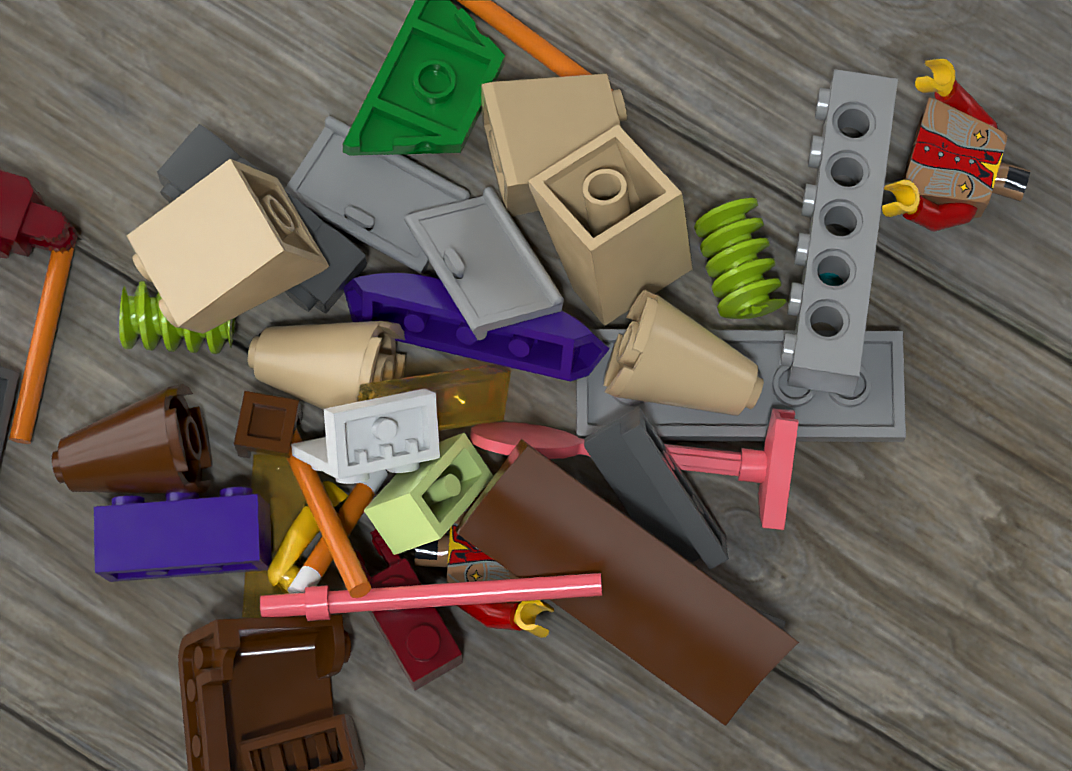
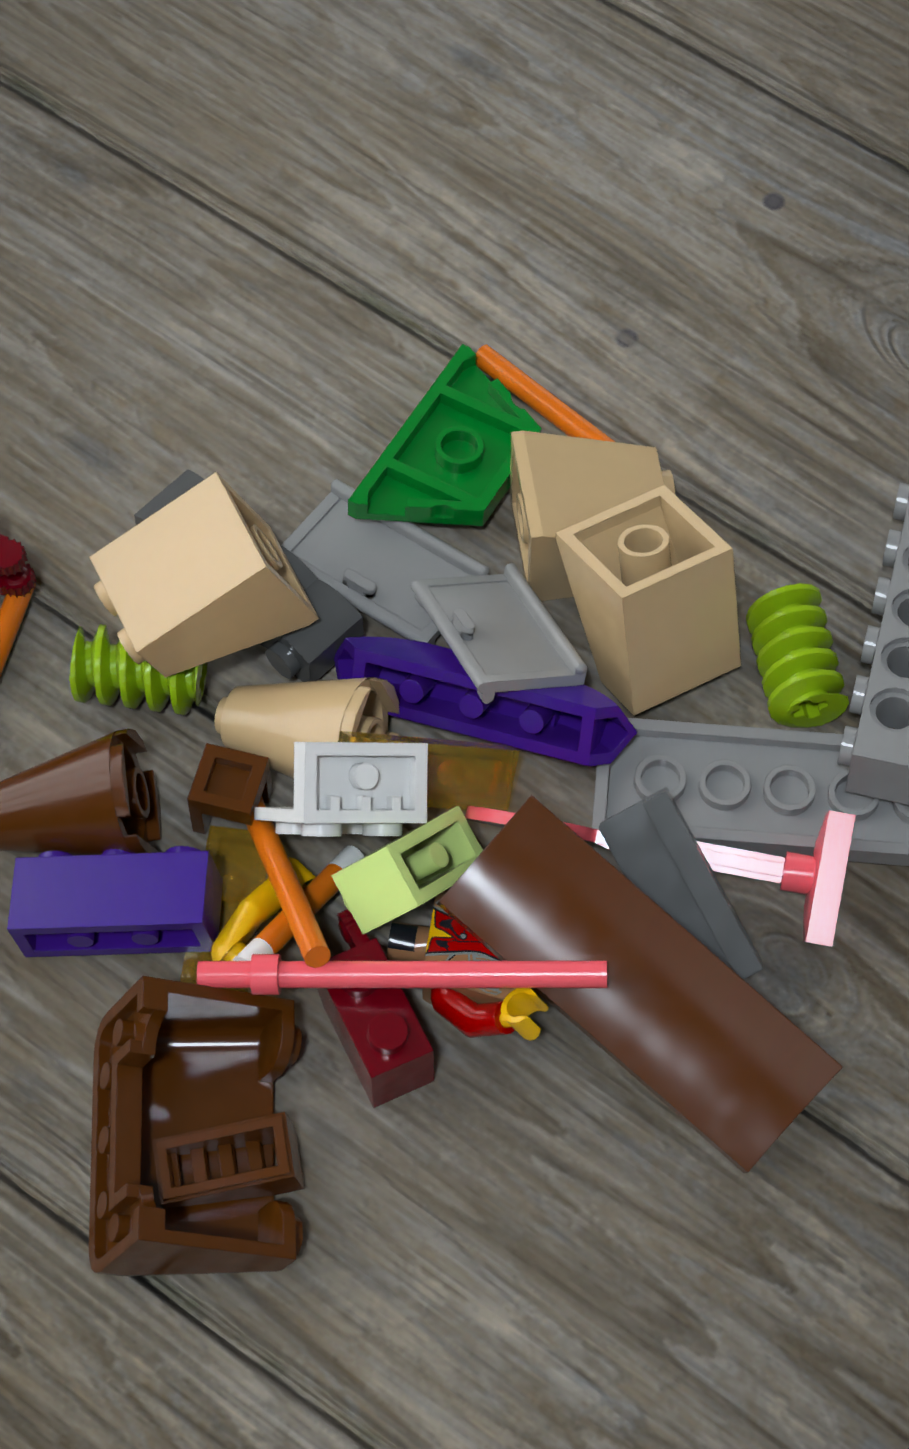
camera: 10 degrees right, 15 degrees down
tan cone [603,290,764,416] -> none

